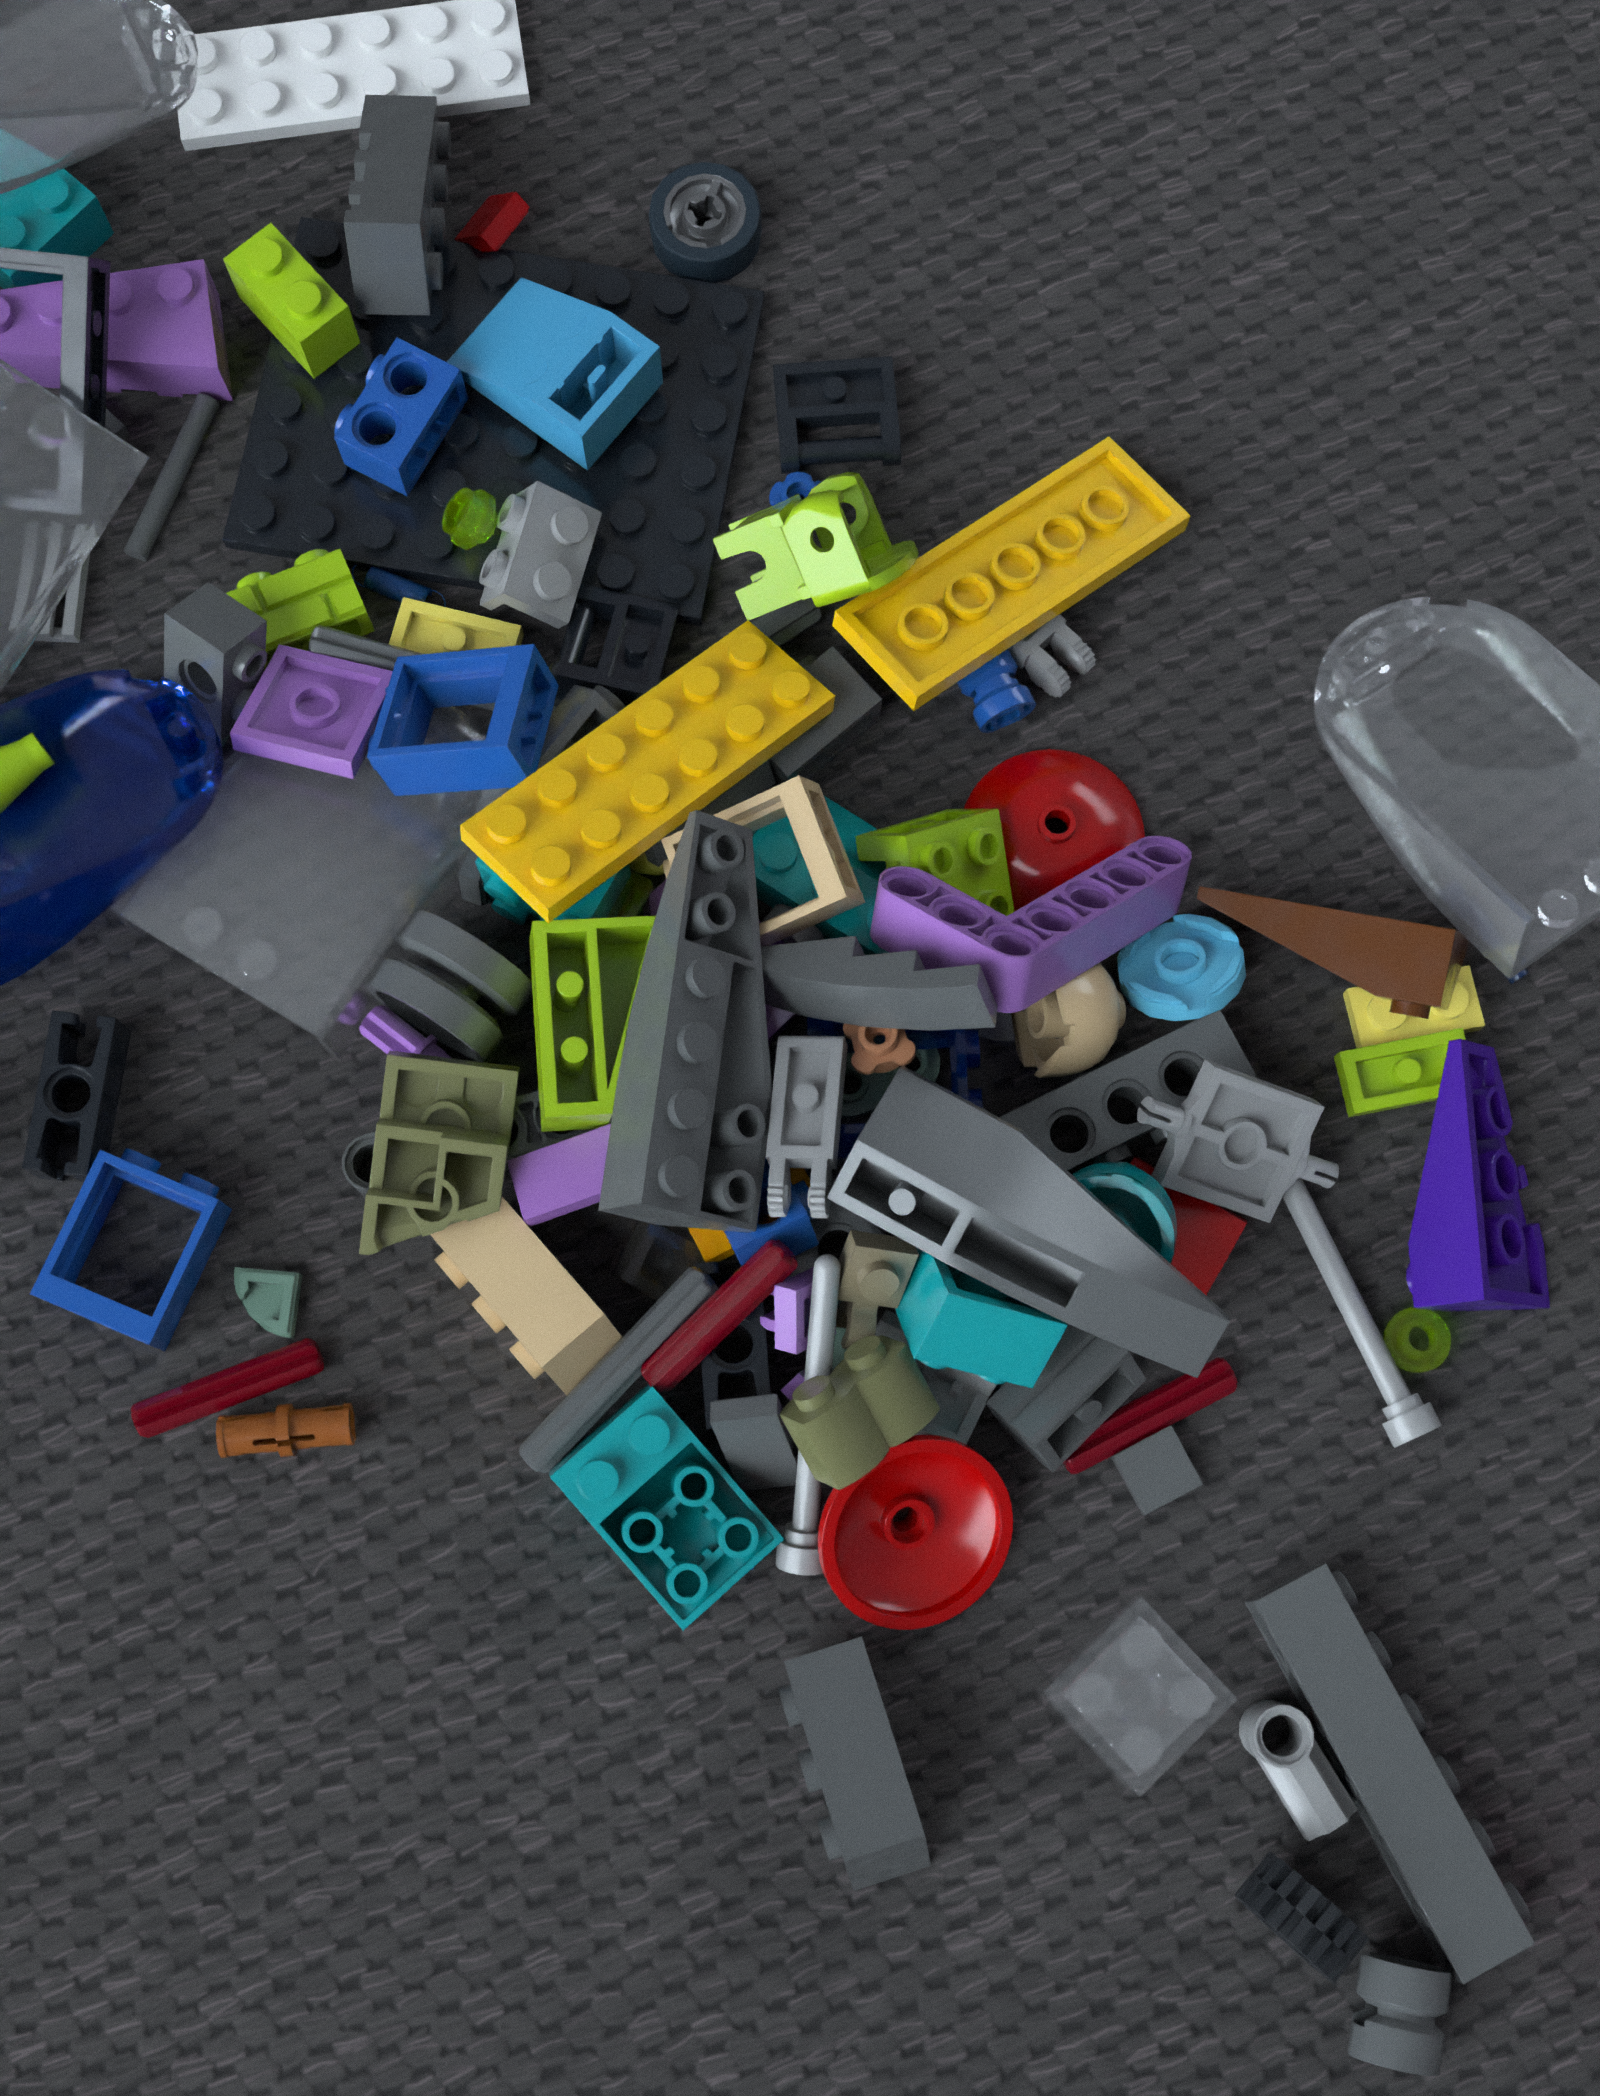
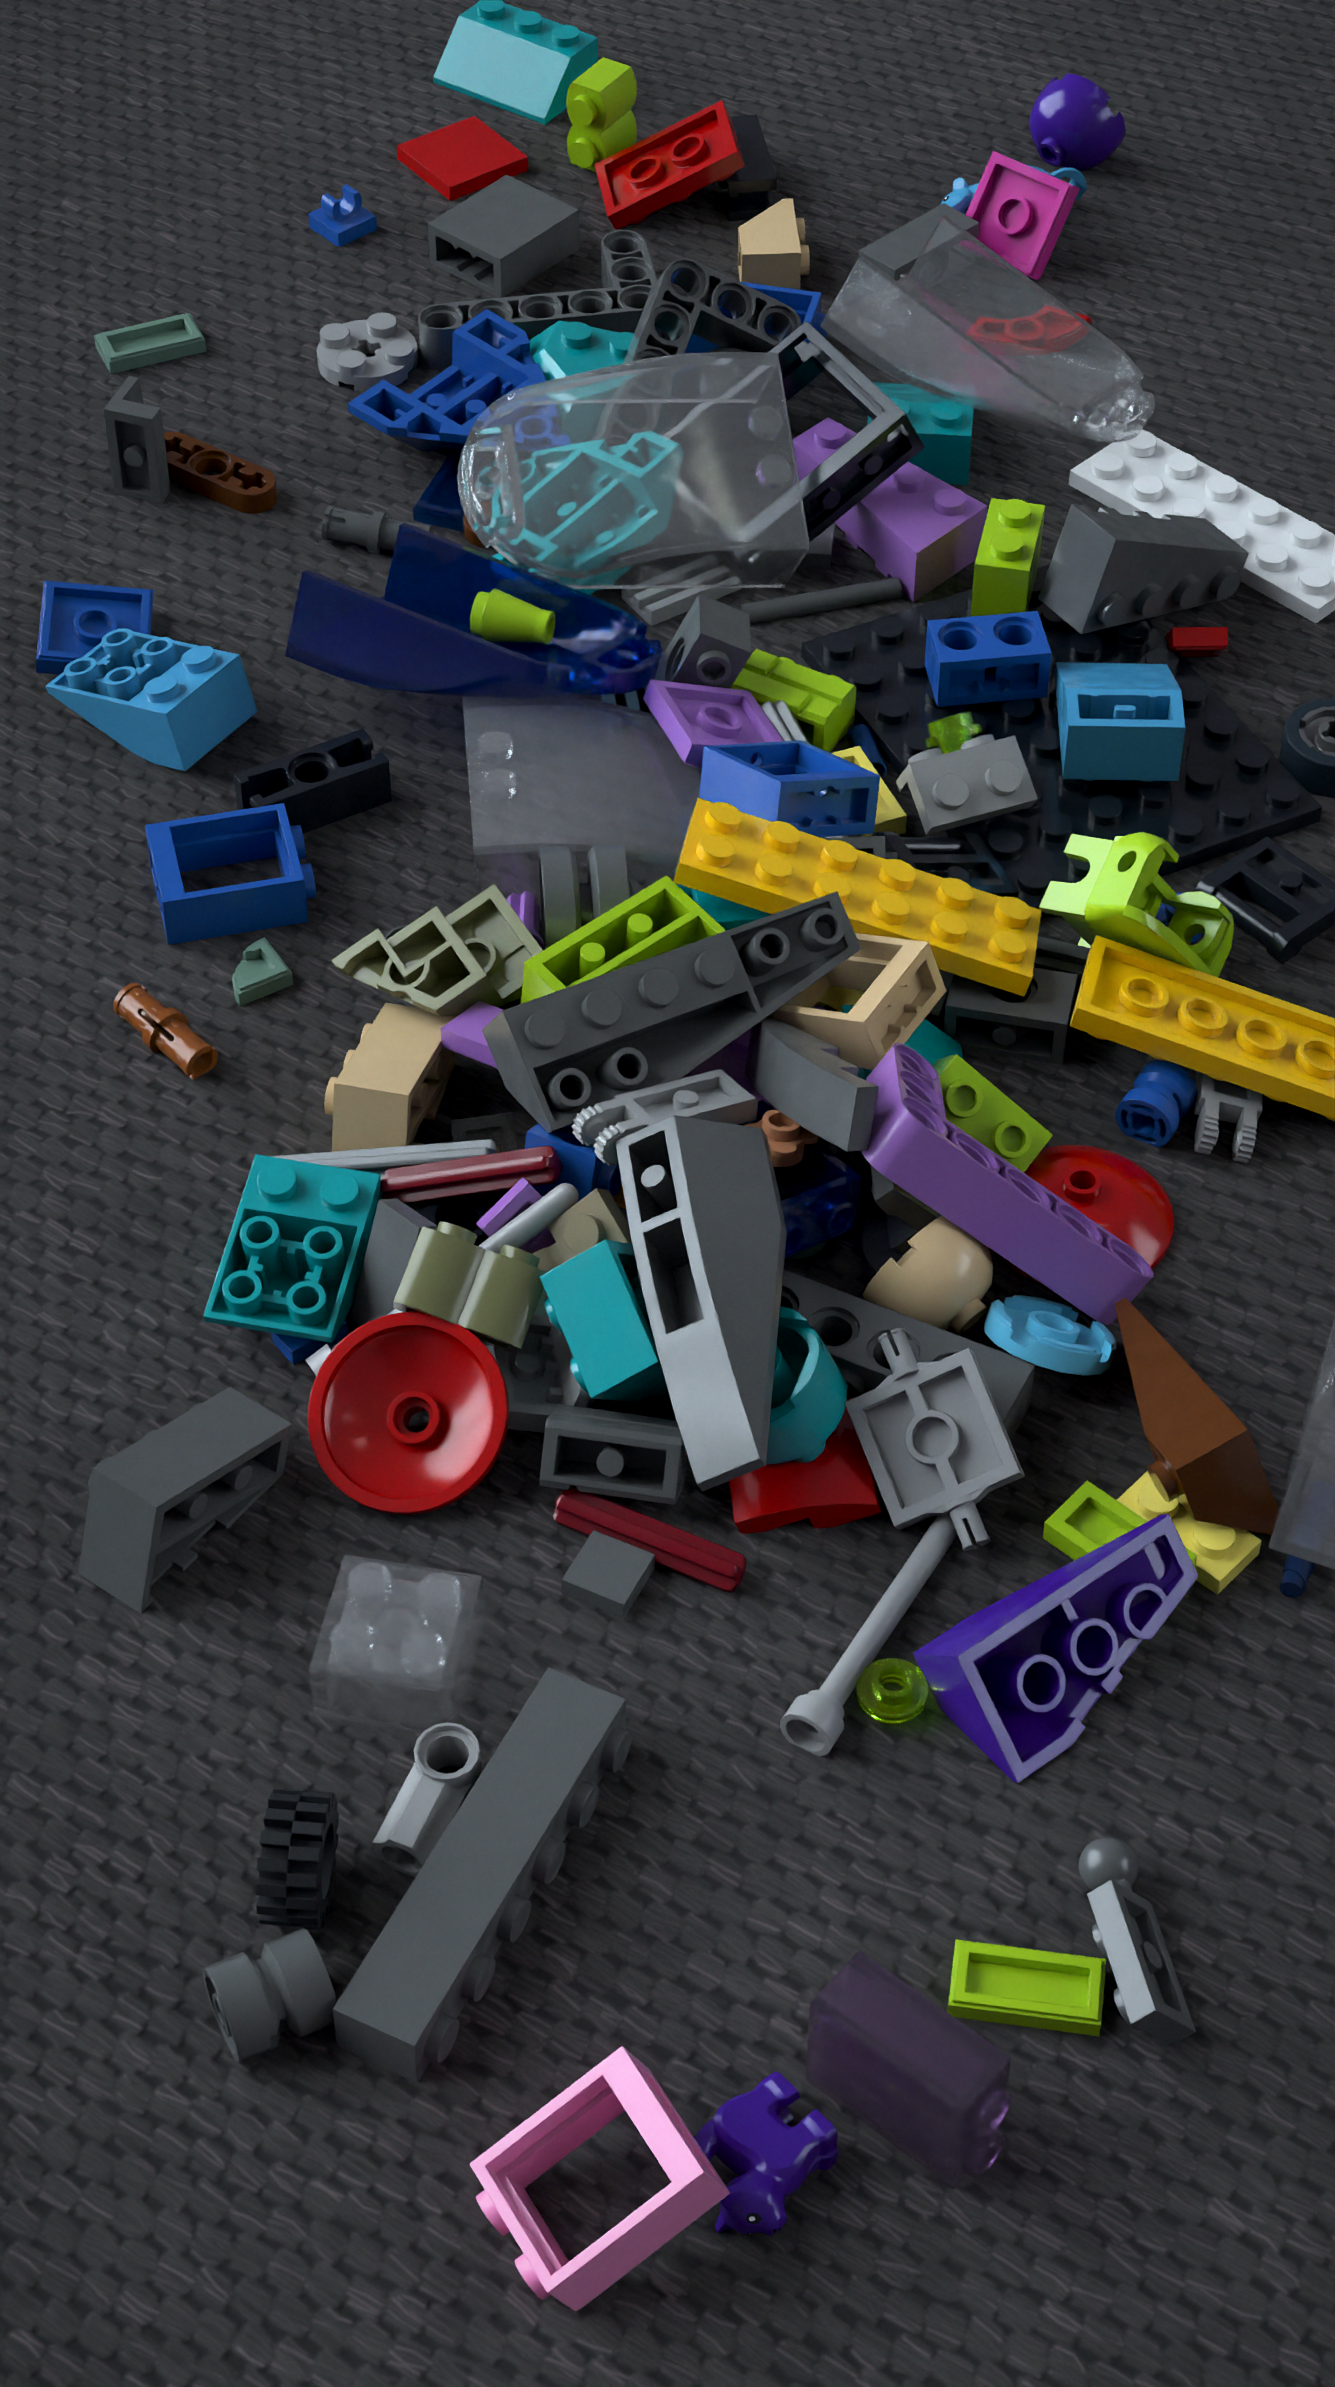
camera: 55 degrees right, 30 degrees down
dark red axle [131,1338,324,1438] -> none

